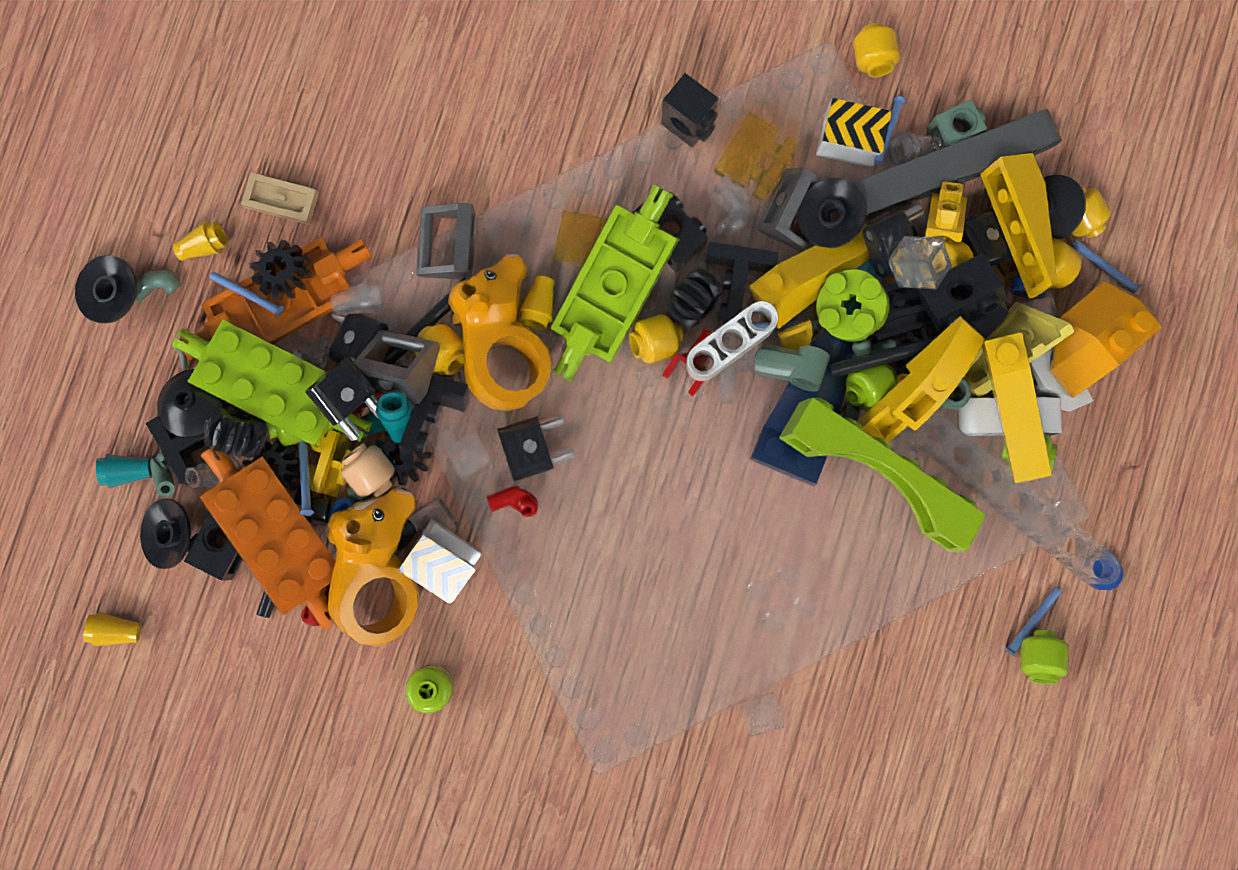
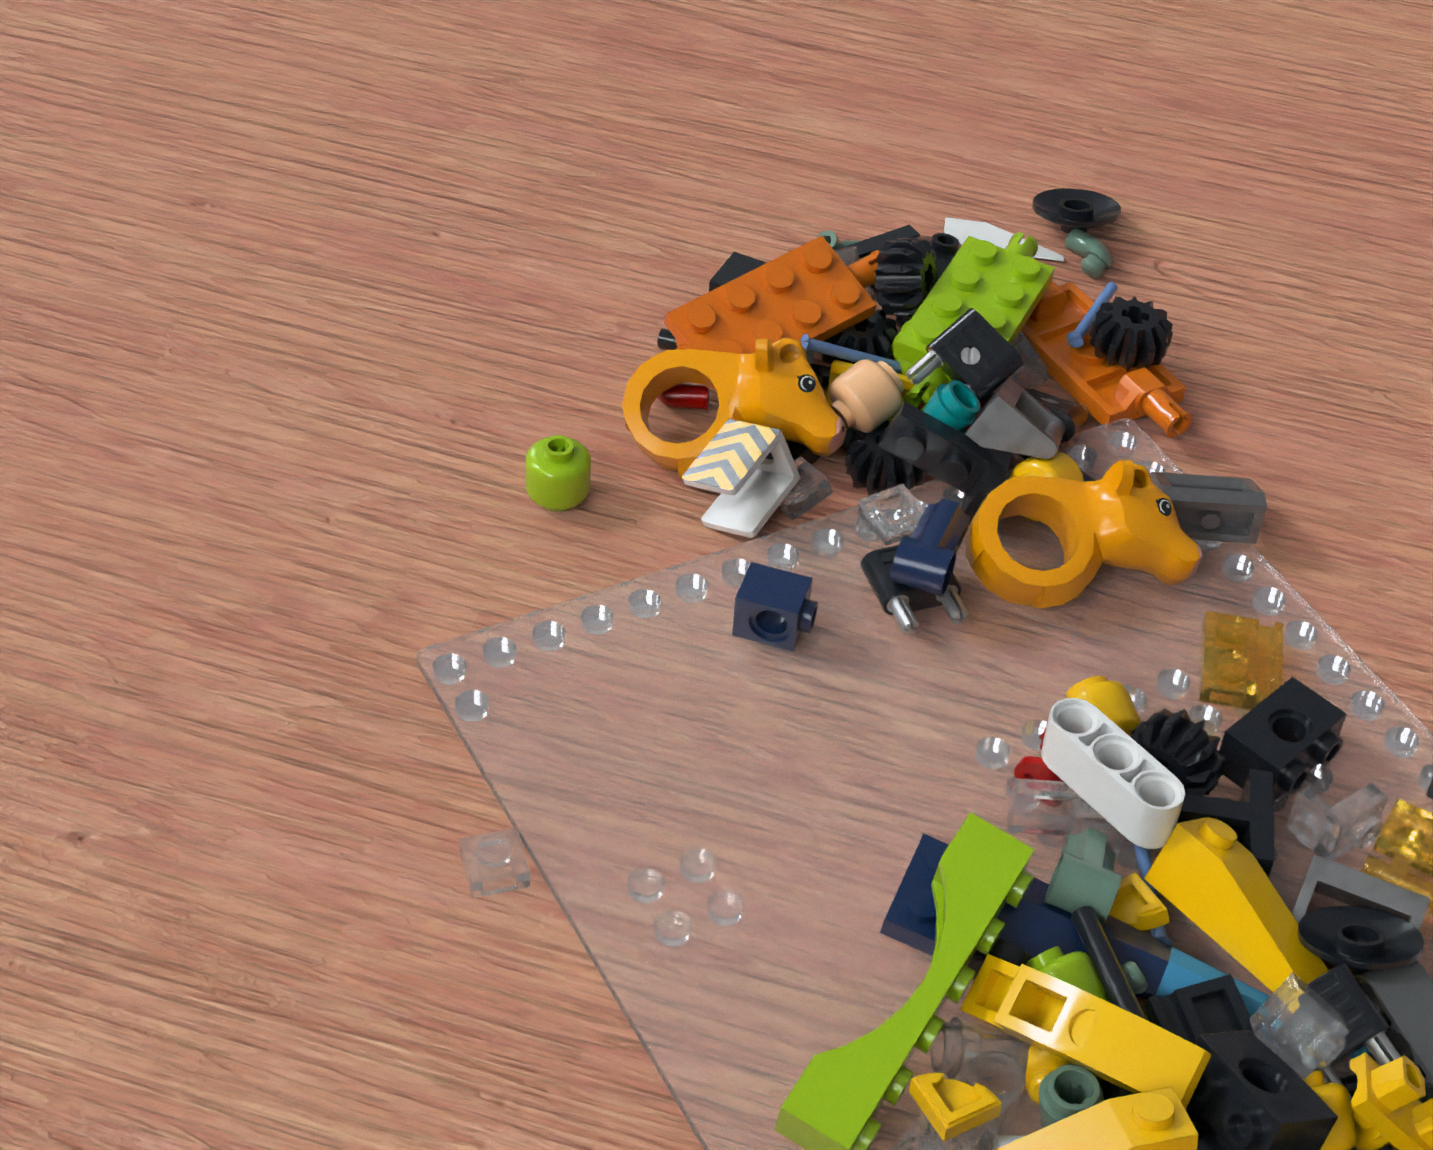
camera: 85 degrees right, 40 degrees down
yellow cone [83,611,141,647] -> none
teal cone [96,454,152,489] -> none
black dish [140,499,191,569] -> none
yellow cone [172,221,228,261] -> none
tan plate [241,172,319,225] -> none
clear cone [330,279,385,315] -> none
red arm [486,485,539,517] -> none
yellow cone [519,275,555,330] -> none
lime plate [550,184,680,382] -> none
lime plate [816,269,890,342] -> none
none -> dark blue brick [732,562,818,652]
none -> dark blue piece [890,498,970,597]
none -> yellow tile [909,1073,1002,1142]
none -> white sticker [944,217,1064,262]

